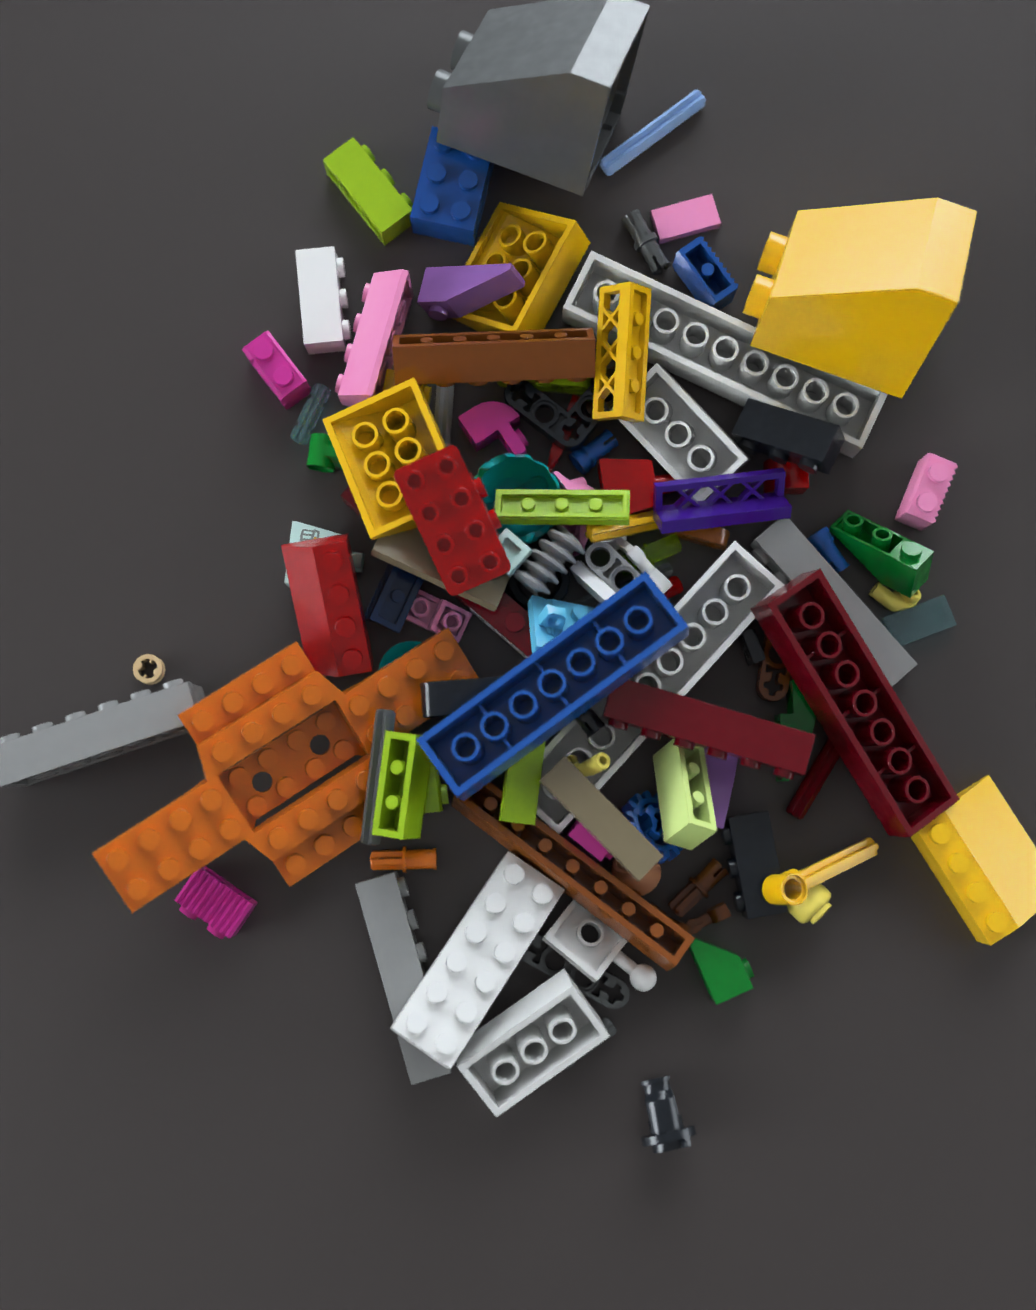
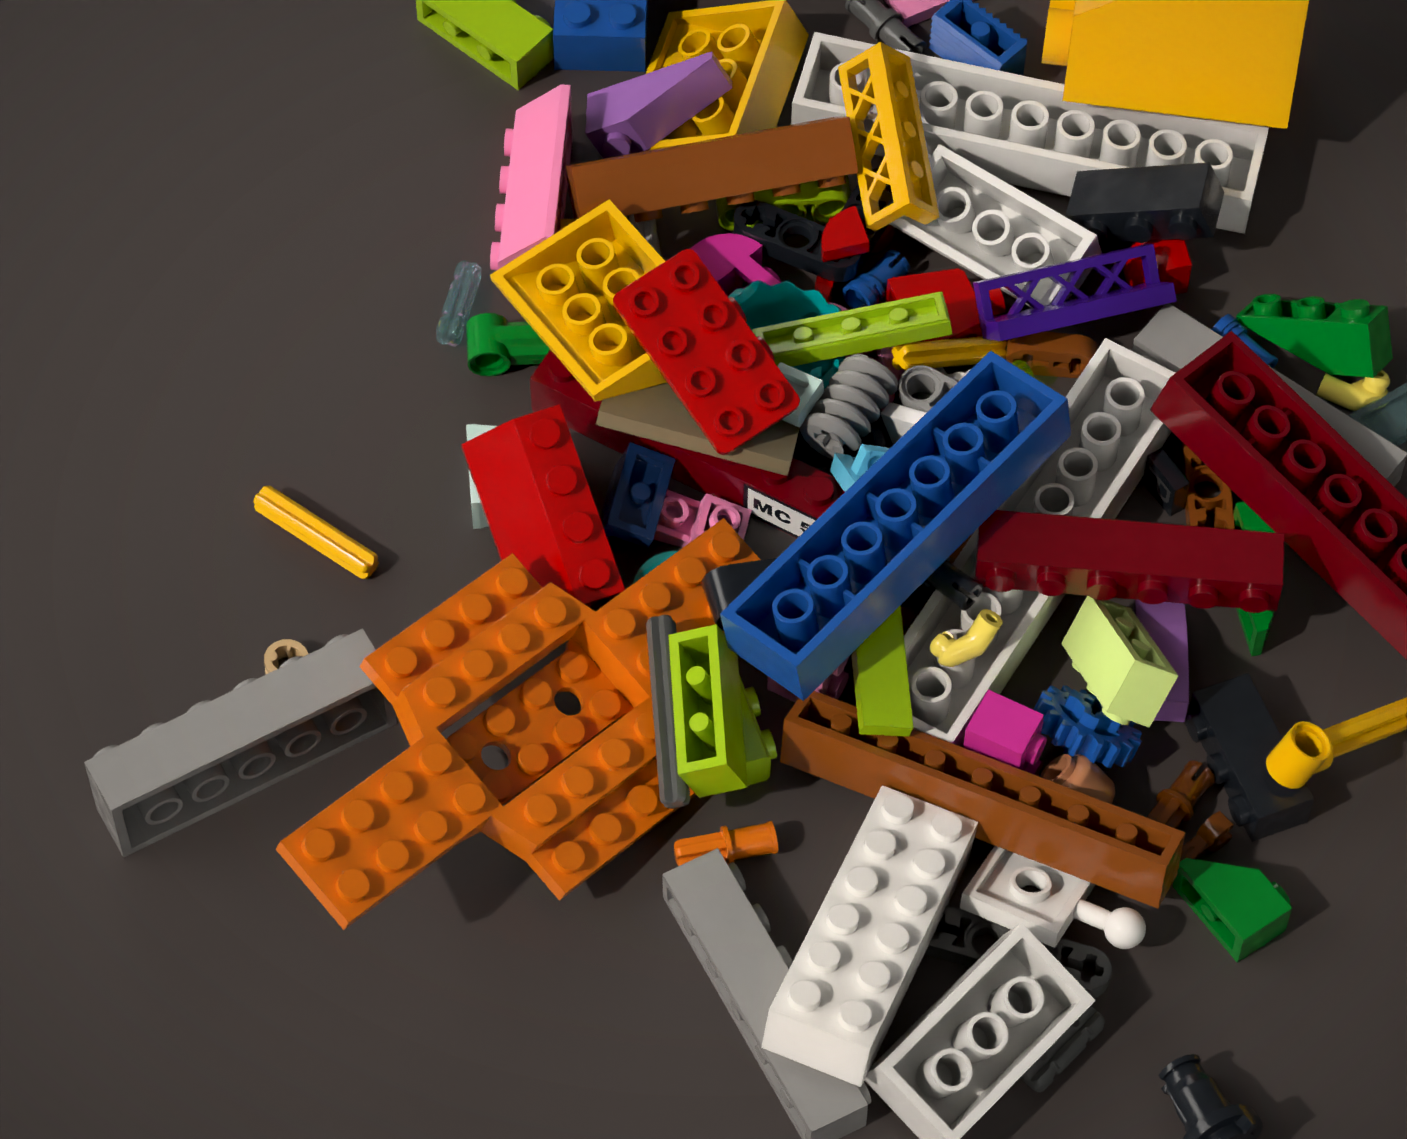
camera: 10 degrees left, 25 degrees down
dark pink brick [174,866,258,939] -> none
dark pink brick [242,330,312,410] -> none
white brick [295,246,351,355] -> none
dark tan tile [539,756,663,882] -> none
light yellow head [784,883,832,924] -> none
dark red axle [786,738,840,819] -> none
bright pink brick [895,453,958,531] -> none
none -> yellow axle [253,486,379,579]
none -> red tile [821,206,869,262]

